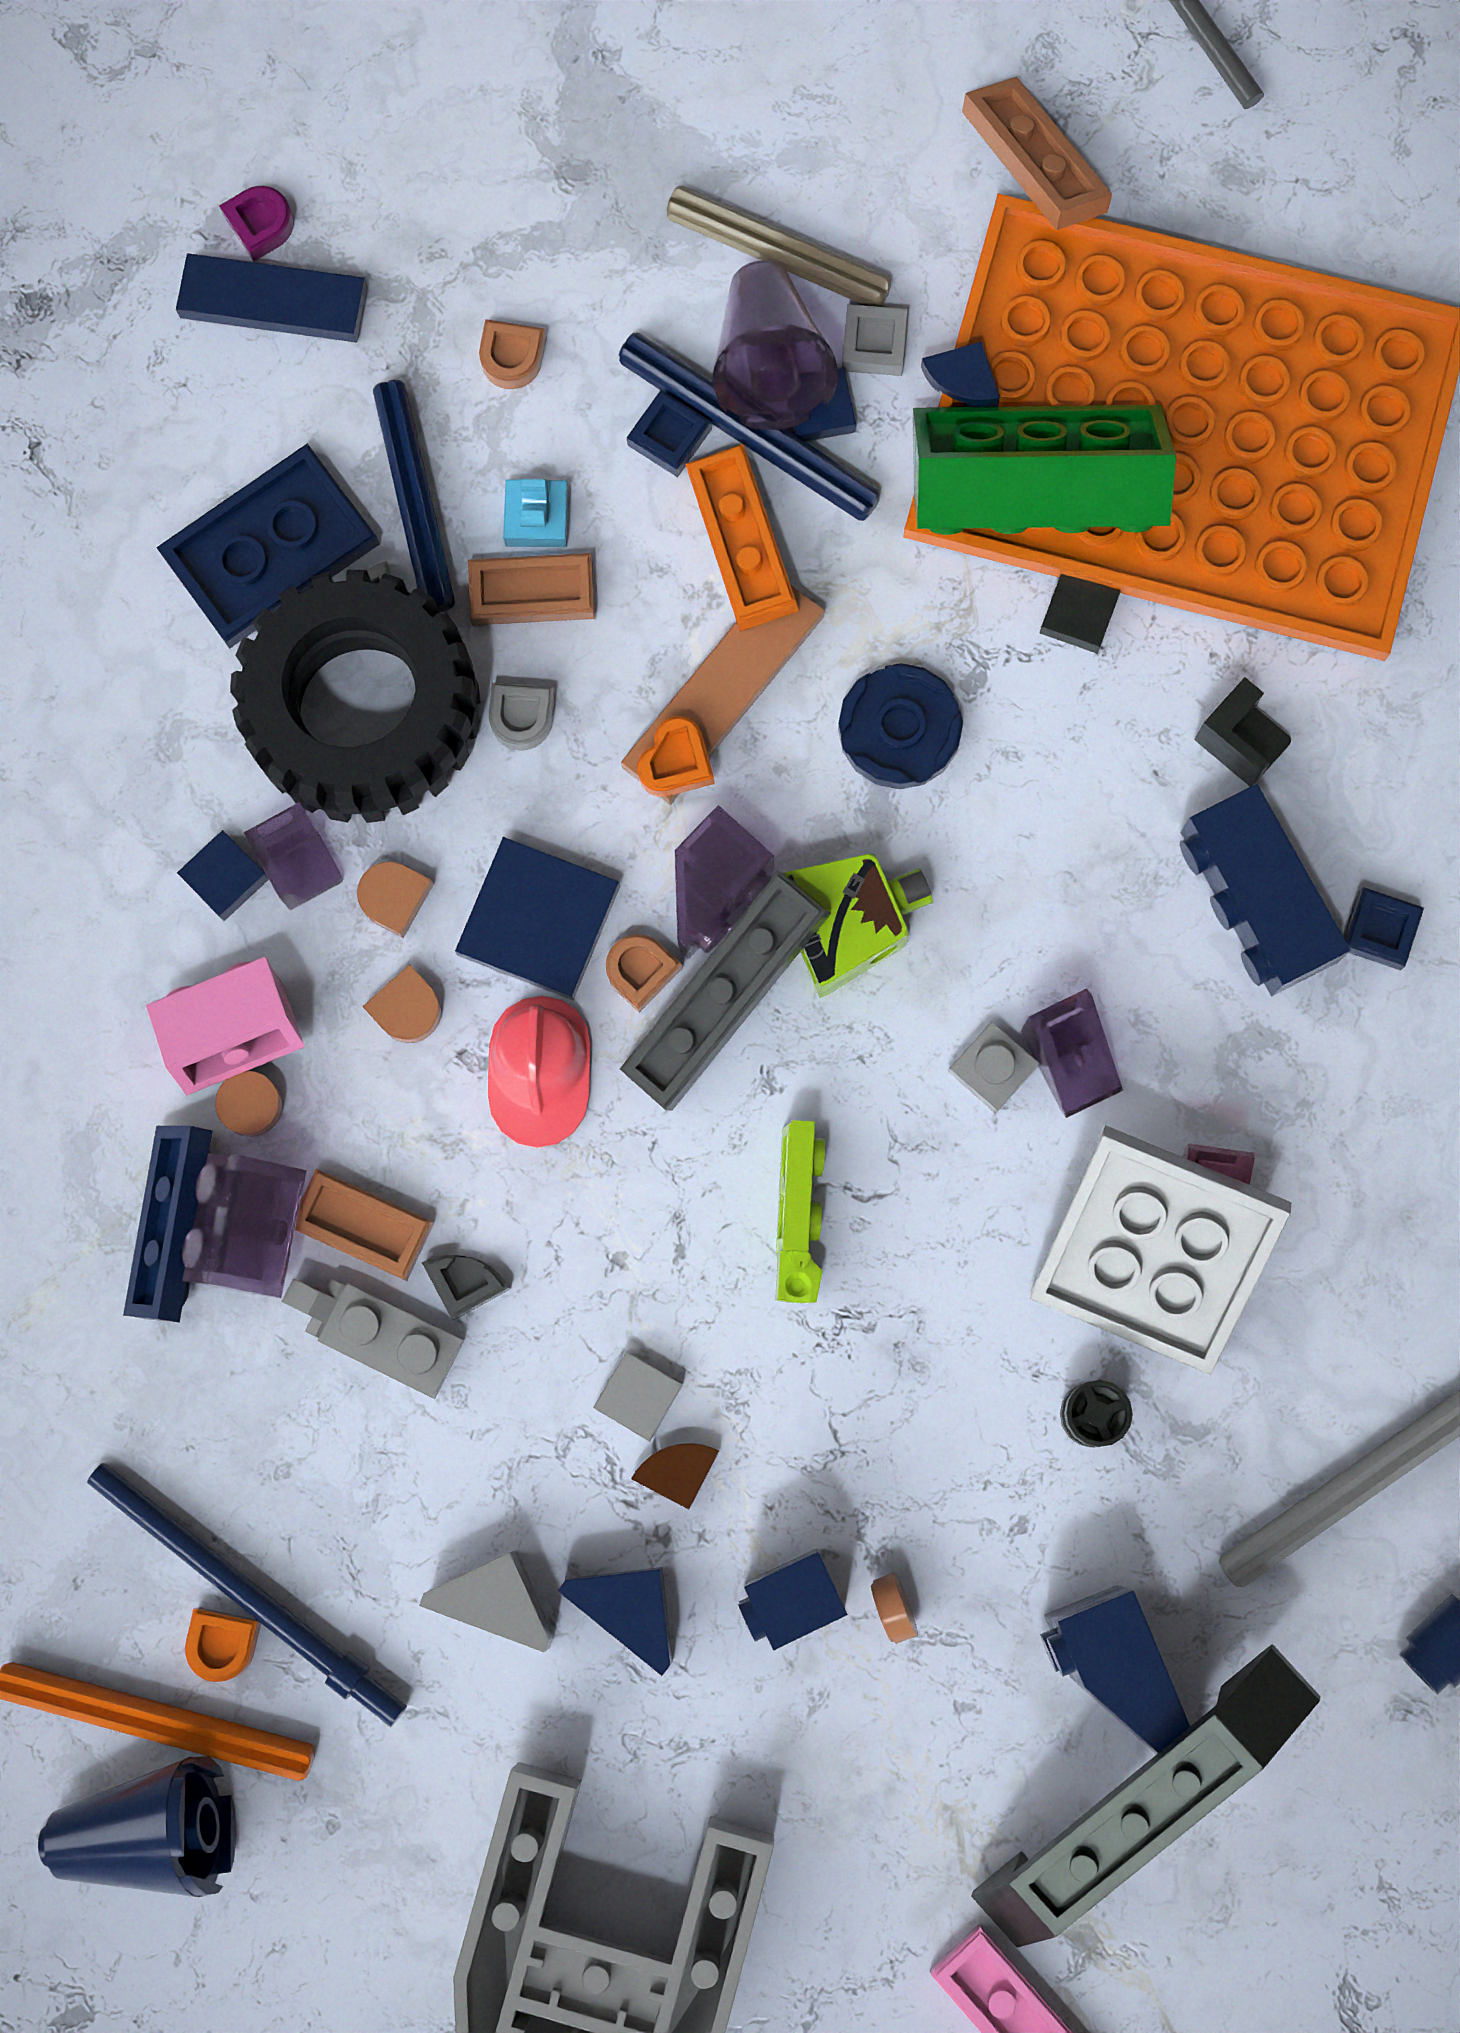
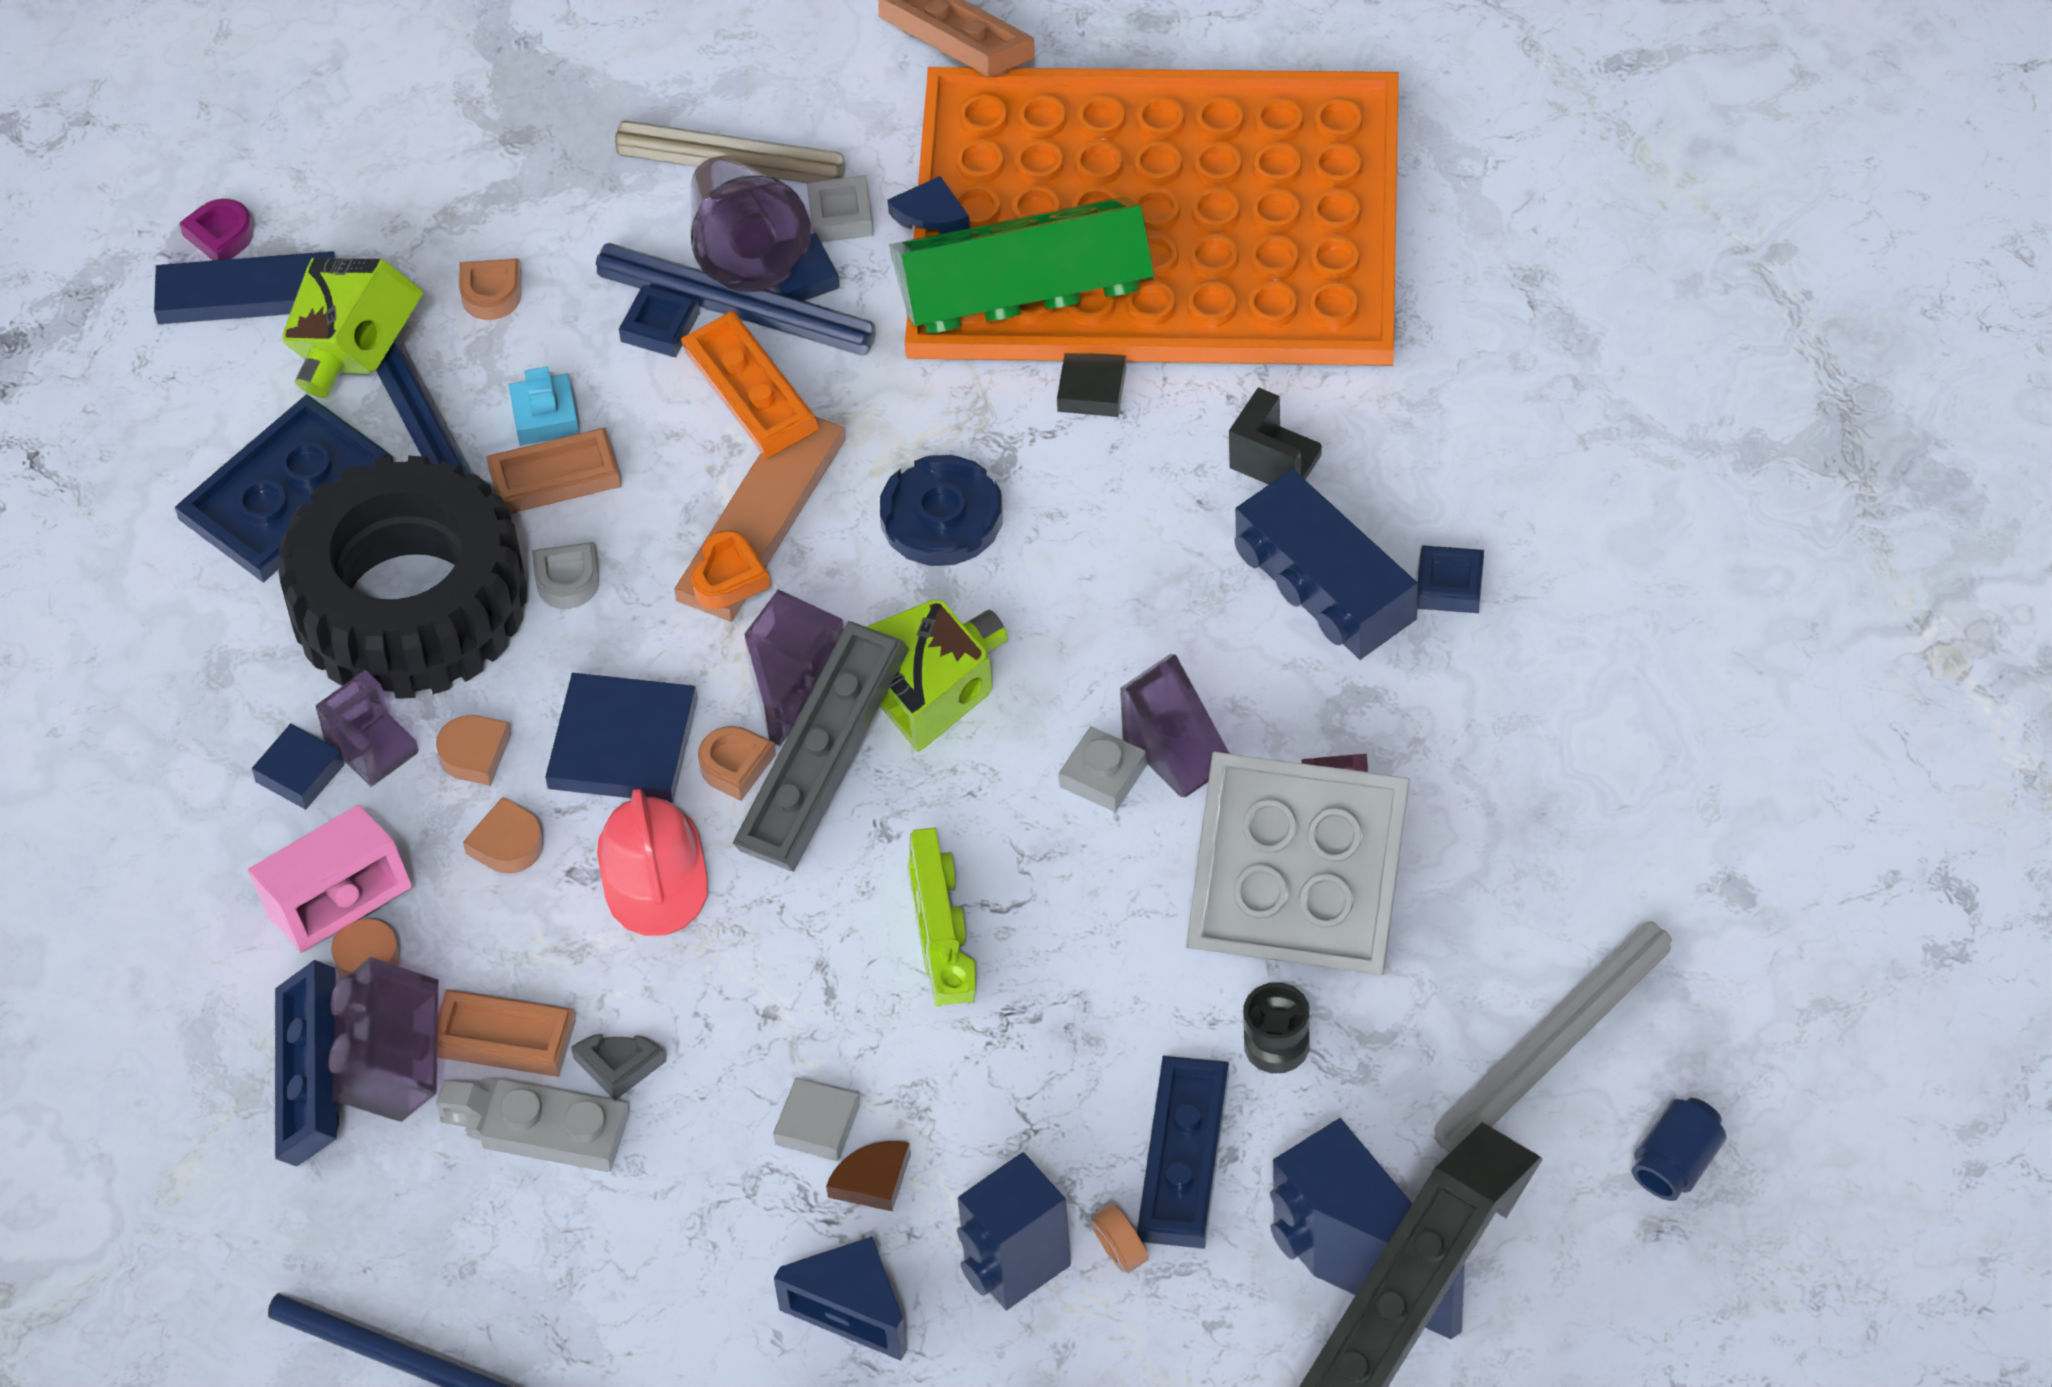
camera: 15 degrees left, 25 degrees down
light grey slope [419,1551,554,1652] -> none
none -> lime torso [282,258,424,398]
none -> dark blue tile [1137,1056,1229,1249]

